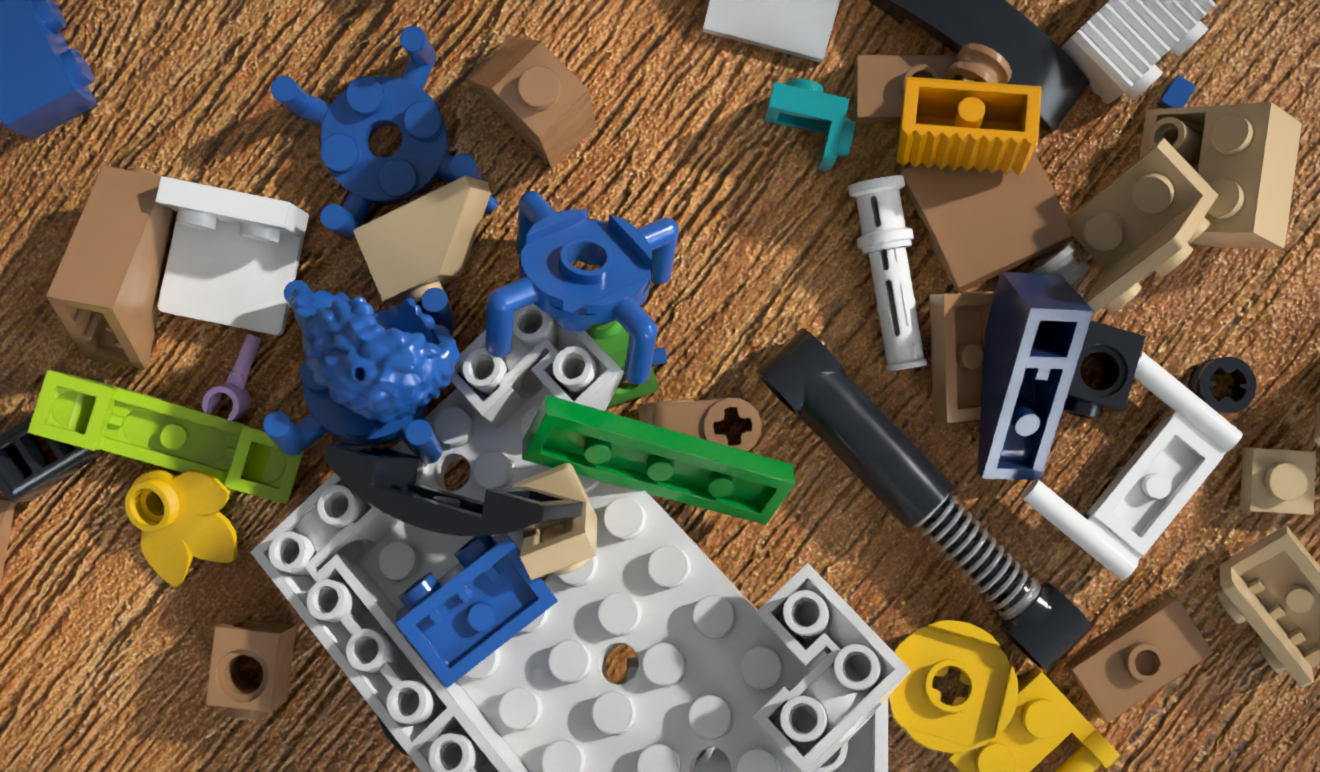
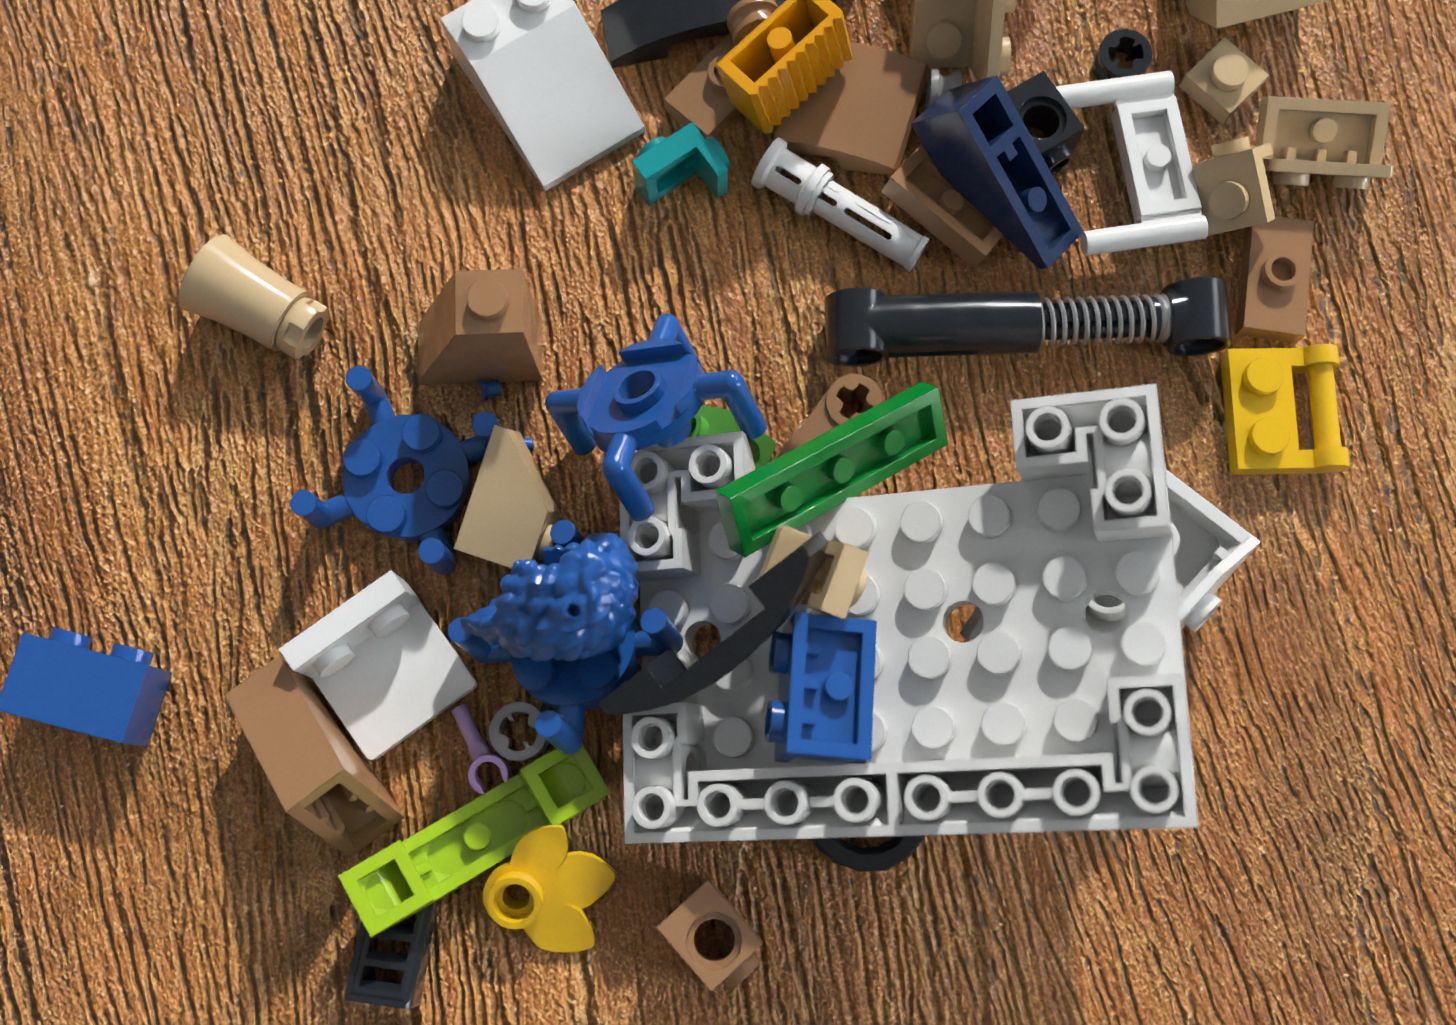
camera: 50 degrees left, 10 degrees down
yellow plate [888,620,1018,754] -> none
none -> blue piece [478,379,502,403]
none -> light grey bush [489,702,549,762]
none -> tan bracket [1192,136,1275,236]

